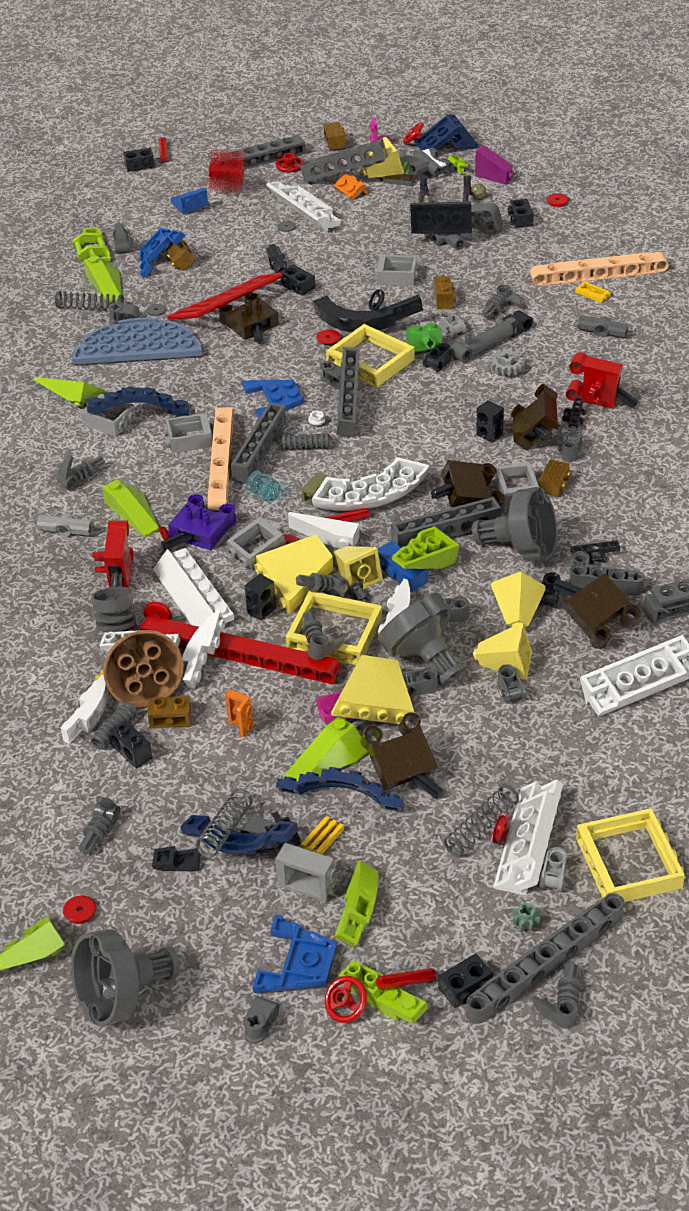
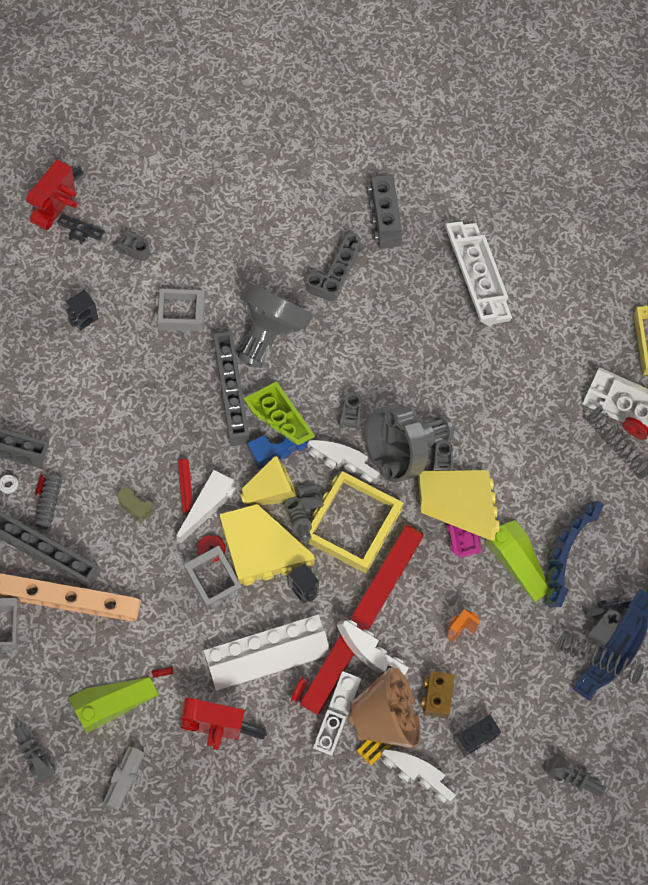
camera: 85 degrees left, 25 degrees up
dark grey piece [90,702,138,750] -> none
dark grey wheel [92,587,136,632] -> none
black slope [152,846,201,872] -> none
dark purple piece [161,494,236,551] -> none
clear light blue wheel [246,470,280,502] -> none
yellow tile [301,816,344,855] -> none
dark grey piece [302,611,345,660] -> none
white brick [312,457,430,511] -> none
dark brown piece [360,712,443,799] -> none
dark brown piece [430,460,505,508] -> none
light yellow slope [474,623,532,680] -> none
light yellow slope [491,571,546,627] -> none
dark grey piece [497,664,526,703] -> none
dark brown piece [511,384,560,450] -> none
pearl gold brick [538,459,572,497] -> none
black piece [539,572,561,608] -> none
dark brown piece [553,573,641,649] -> none
black piece [570,540,620,564] -> none

